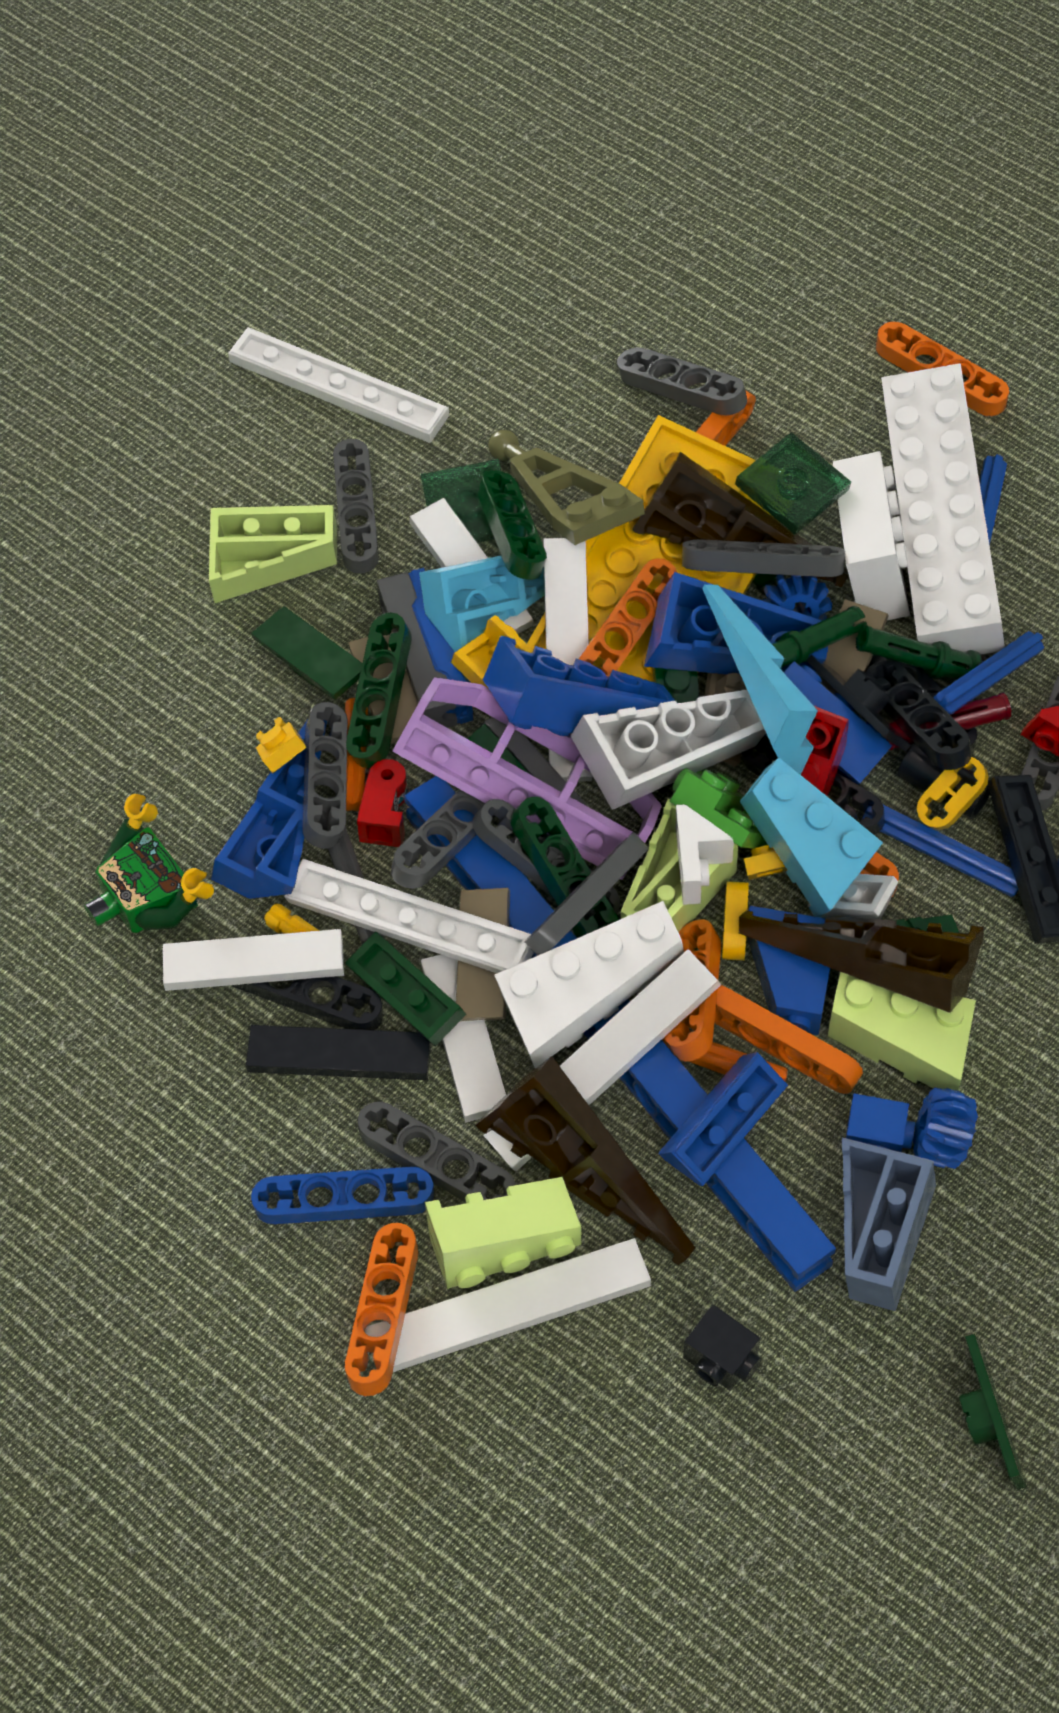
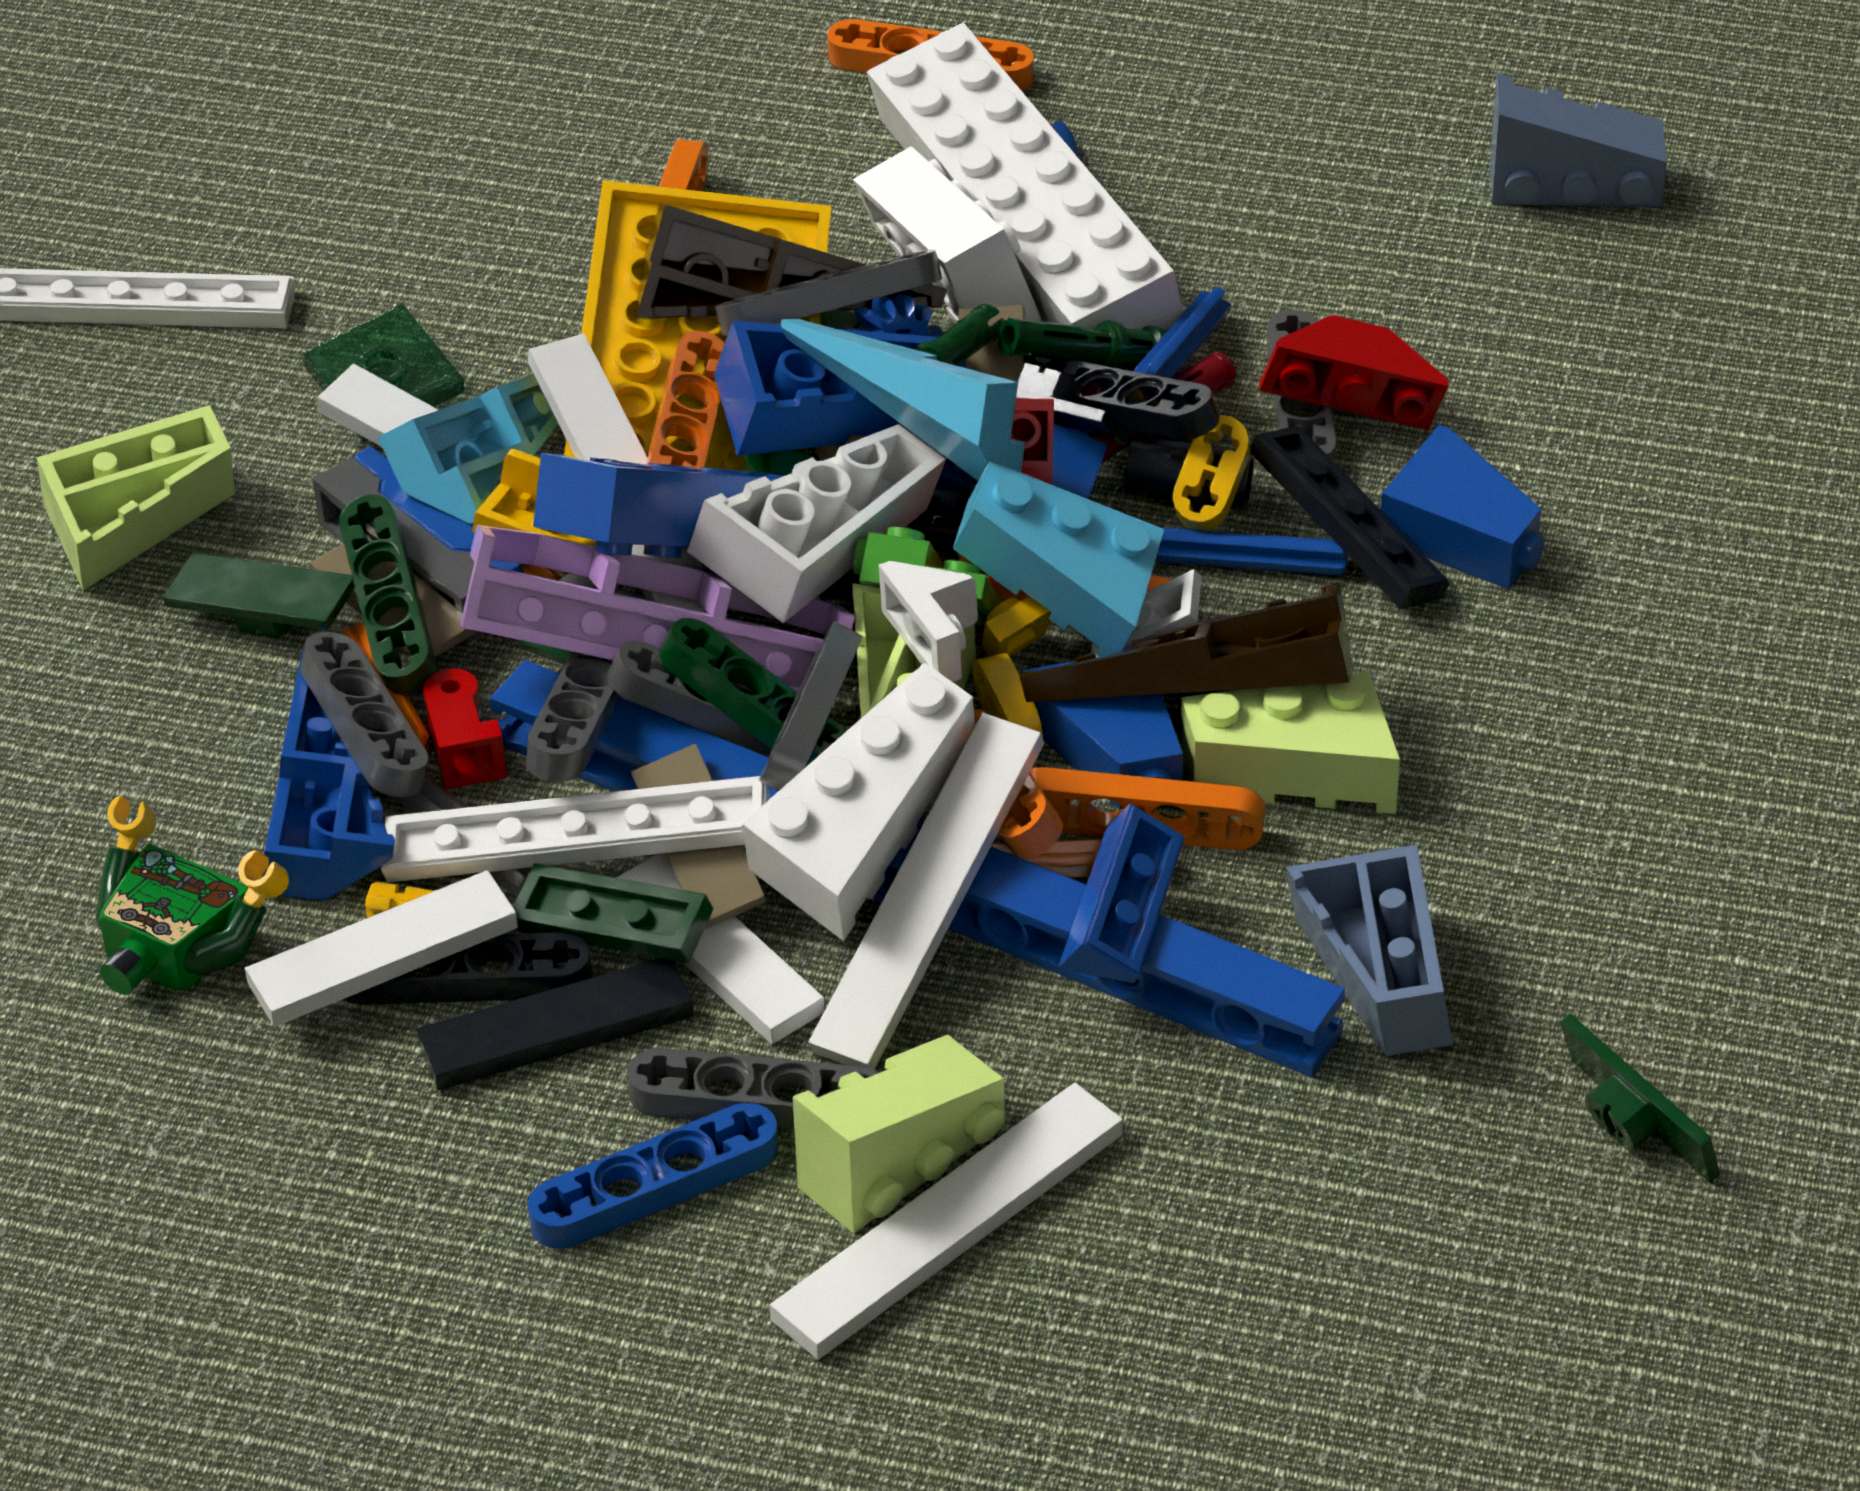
camera: 25 degrees left, 15 degrees down
yellow plate [255,717,306,773] -> none
dark grey beam [333,439,379,574] -> none
orange beam [345,1223,418,1396] -> none
dark brown wedge [475,1056,696,1265] -> none
dark green beam [477,470,547,580] -> none
olive plate [488,429,645,545] -> none
dark grey beam [617,347,747,415] -> none
black brick [683,1304,762,1391] -> none
clear green plate [735,432,851,535] -> none
blue brick [846,1094,915,1152] -> none
blue gear [913,1087,978,1169] -> none

